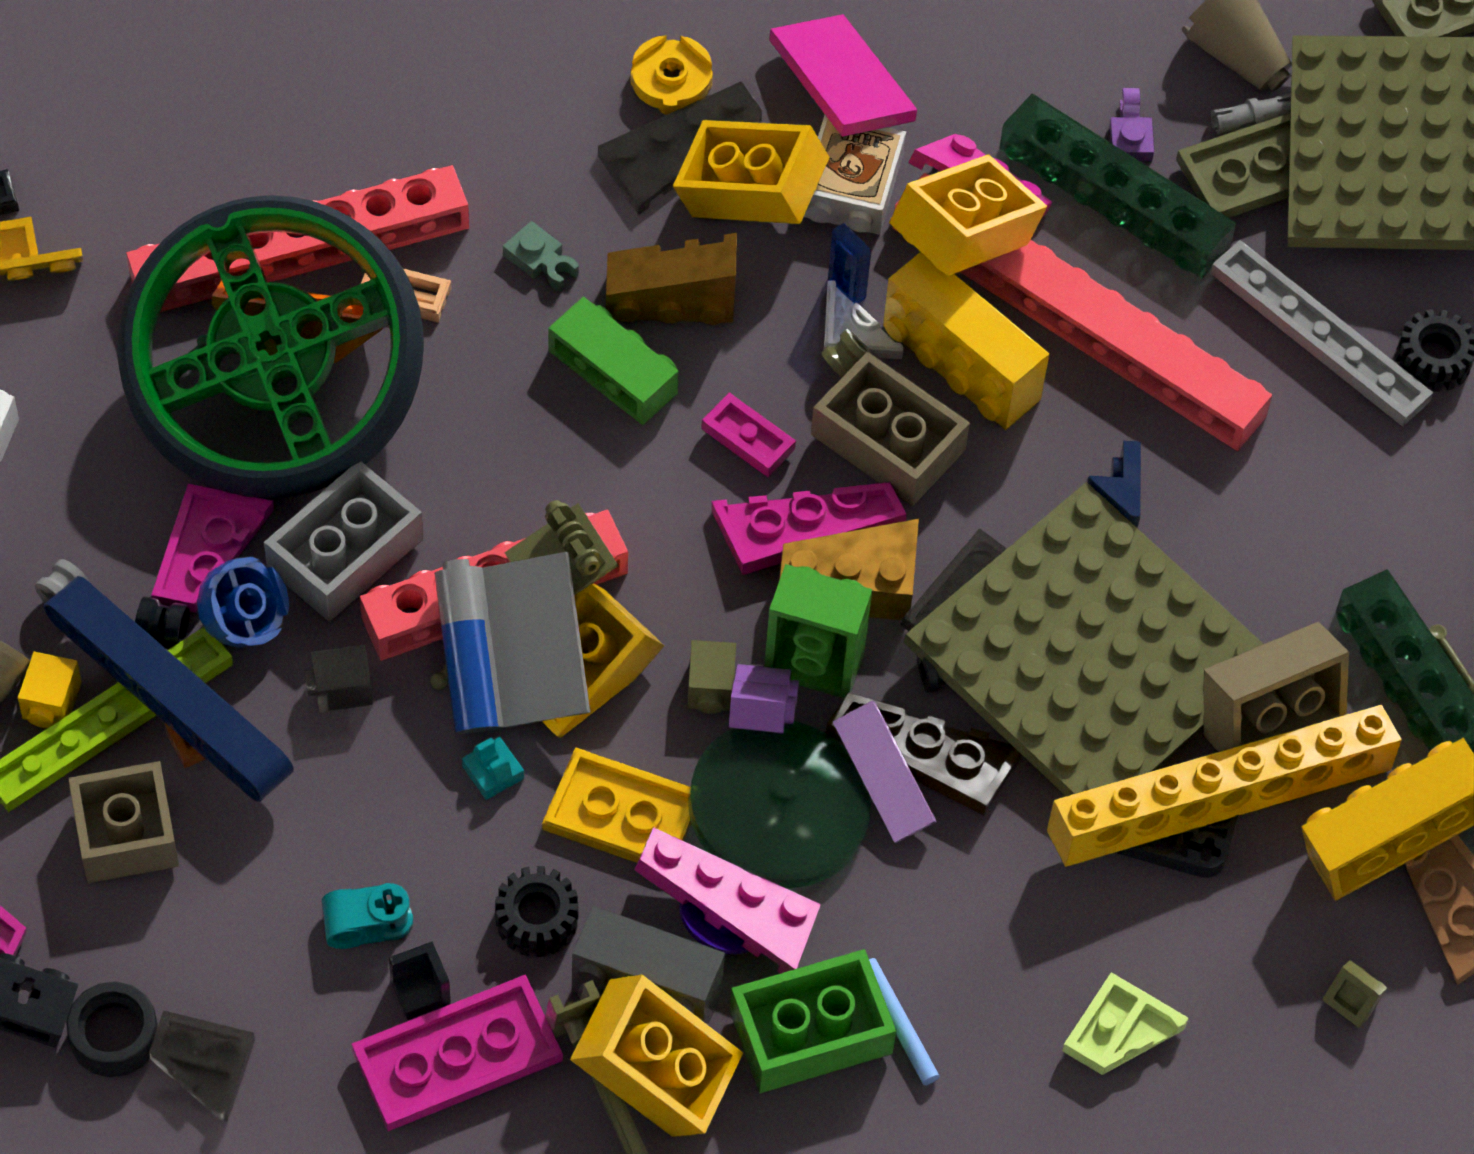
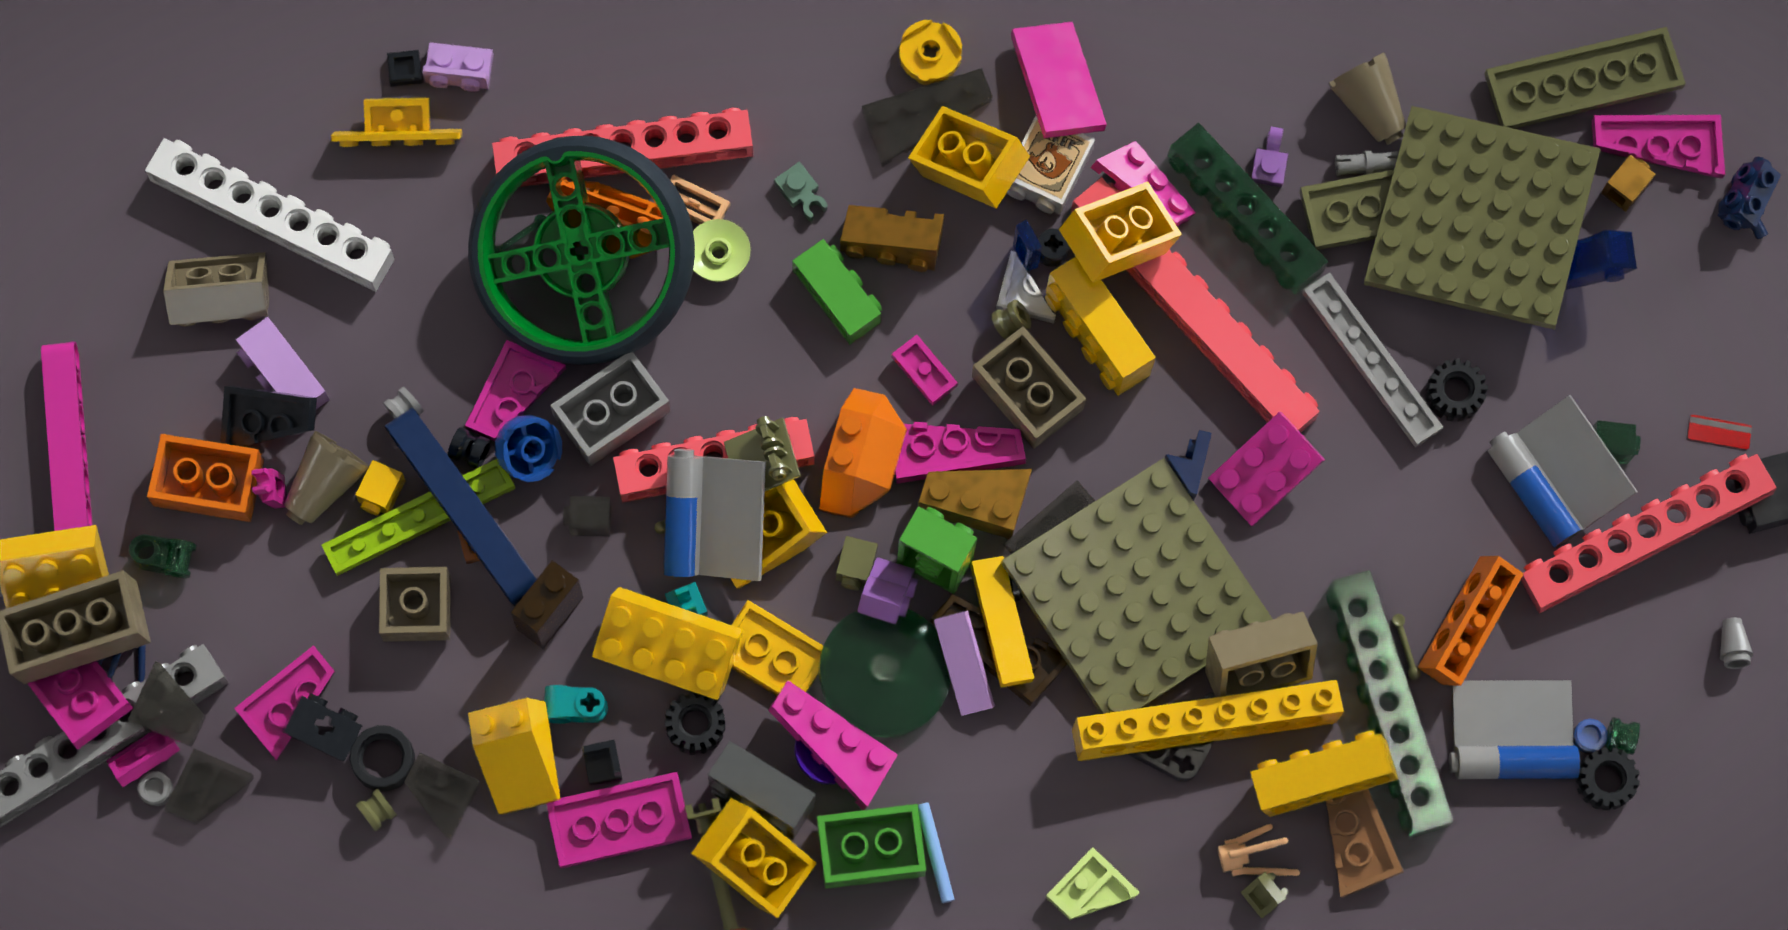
camera: 10 degrees right, 15 degrees up
none -> olive wheel [356,788,397,832]
none -> lavender bracket [422,42,493,92]
none -> yellow slope [468,698,561,815]
none -> dark brown brick [511,560,584,649]
none -> yellow brick [592,587,744,700]
none -> yellowish green dish [693,219,751,282]
none -> orange wedge [819,388,907,518]
none -> yellow tile [970,556,1034,688]
none -> black wheel [1036,228,1069,267]
none -> dark pink plate [1208,411,1325,526]
none -> light nougat plant [1218,824,1300,877]

